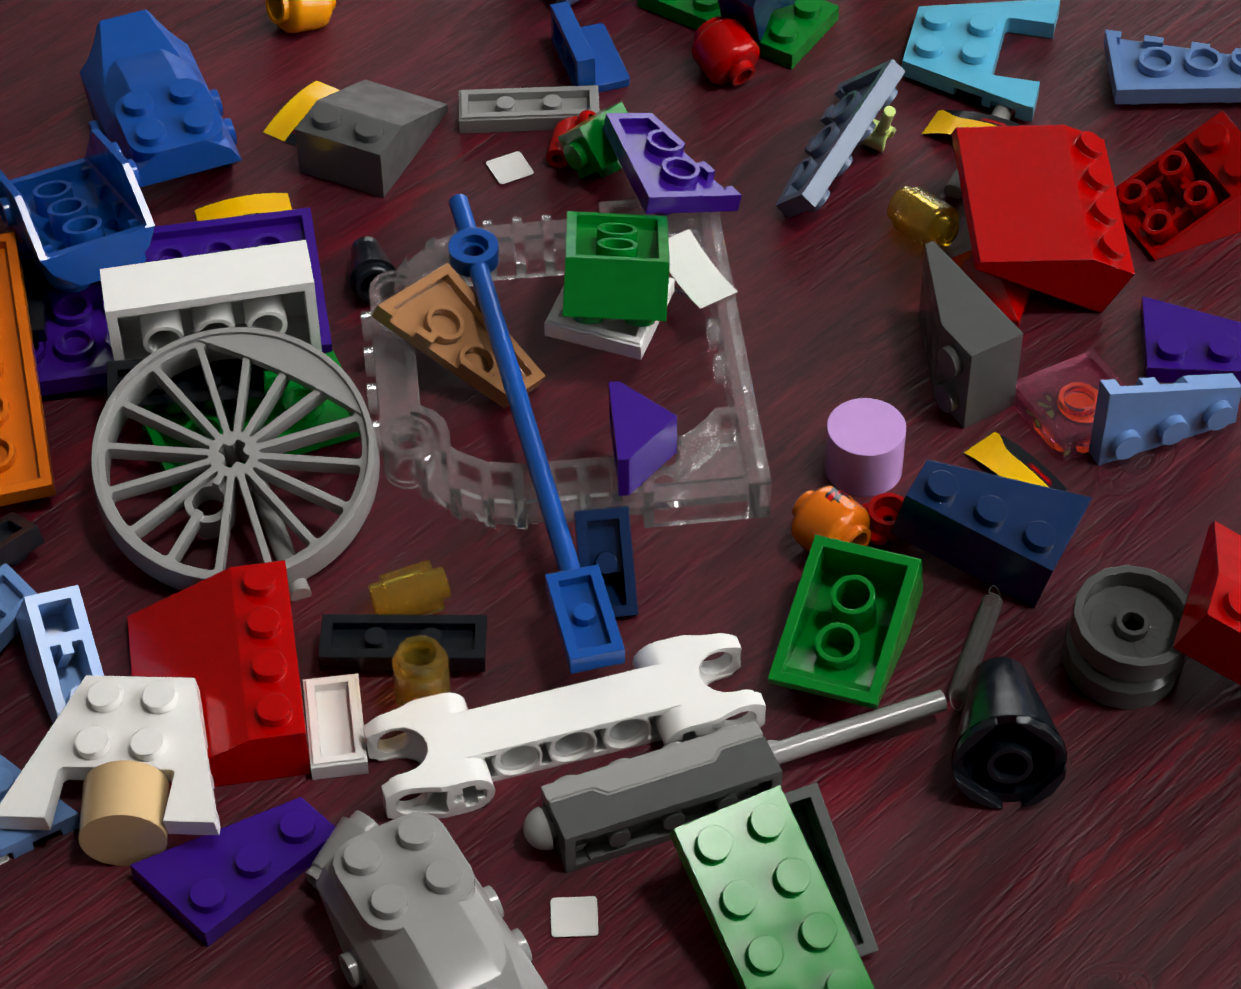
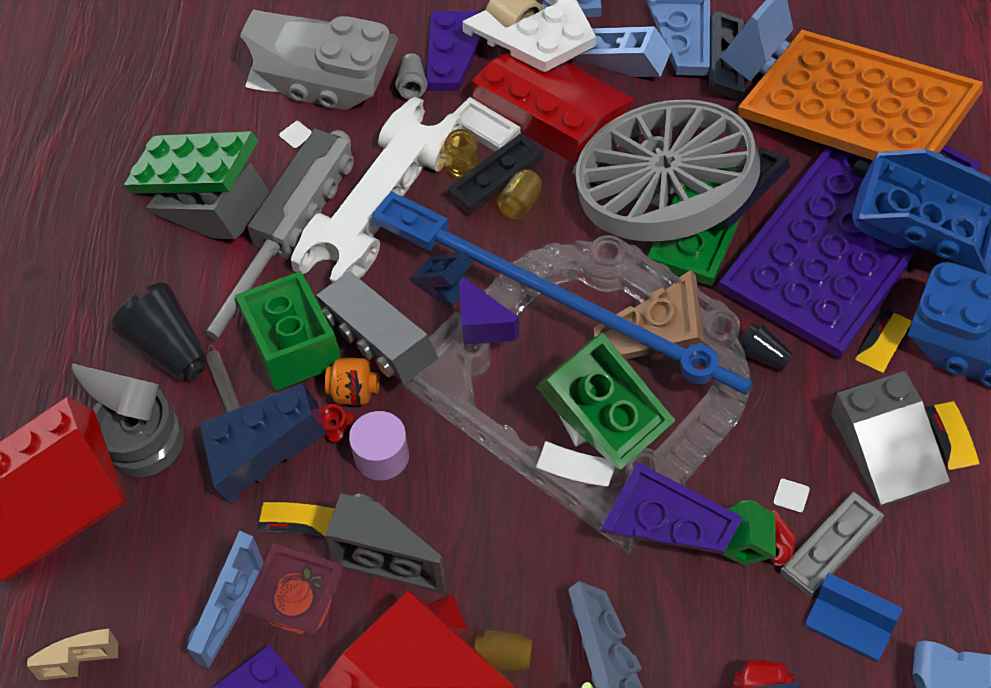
camera: 140 degrees right, 10 degrees up
white brick [100,240,322,361] -> none
none -> light grey piece [72,363,159,421]
none -> brick [316,271,438,385]

